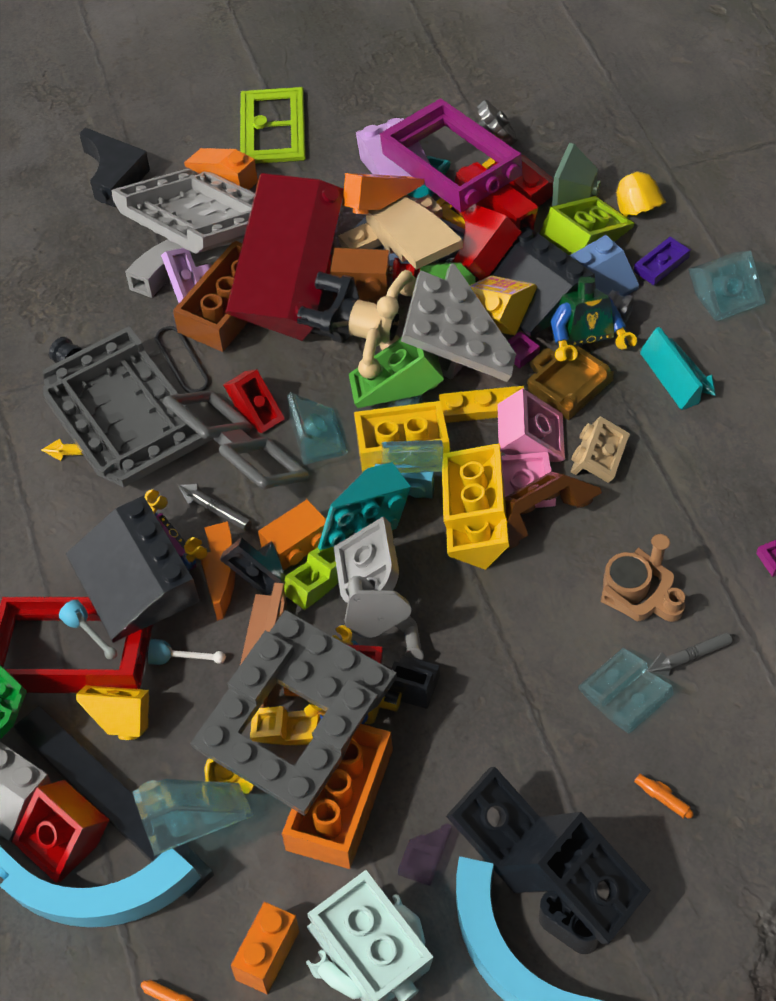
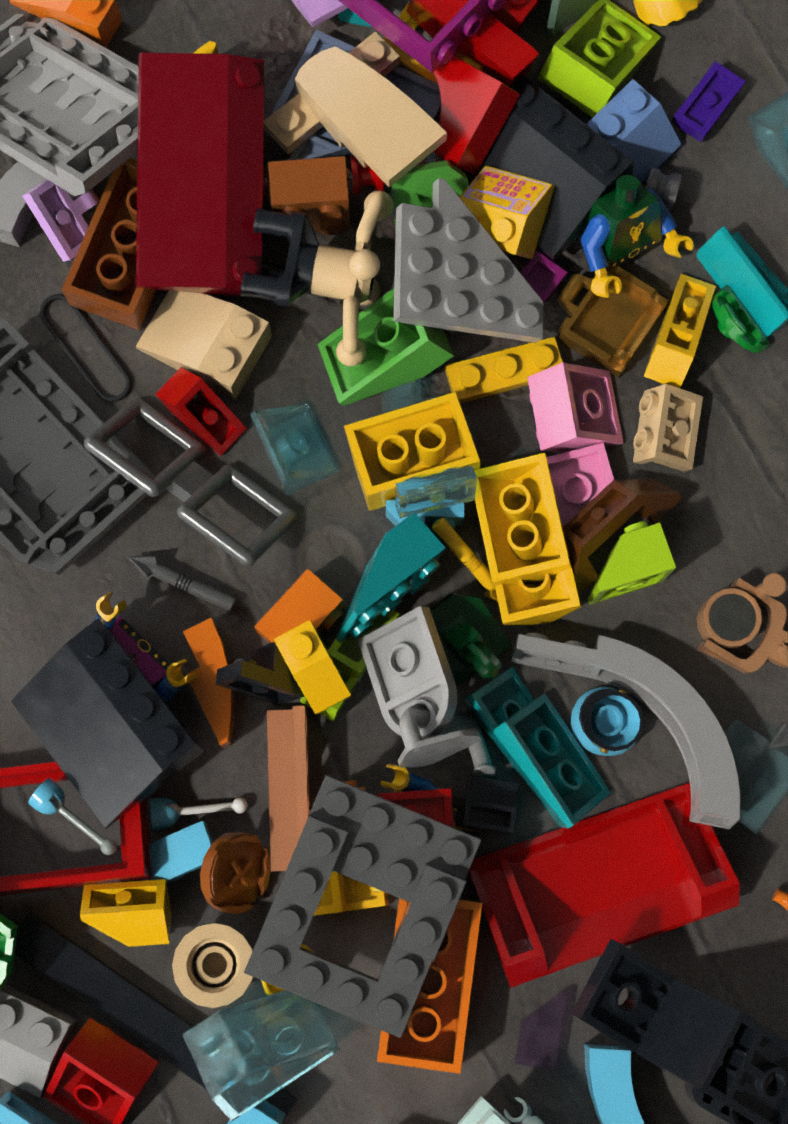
camera: 15 degrees left, 25 degrees up
orange slope [342,173,424,214] -> none
none -> tan slope [136,290,272,400]
none -> medium azure slope [142,821,213,884]
none -> tan piece [172,923,253,1008]
none -> dark orange tile [200,830,271,915]
none -> yellow slope [274,620,352,715]
none -> dark green piece [430,593,512,687]
none -> yellow piece [432,518,498,602]
none -> teal slope [462,667,611,829]
none -> red slope [468,782,740,988]
none -> light grey arch [511,633,740,829]
none -> medium azure piece [571,687,644,756]
none -> lime slope [588,521,676,605]
none -> yellow slope [643,273,716,388]
none -> green plate [712,285,770,353]

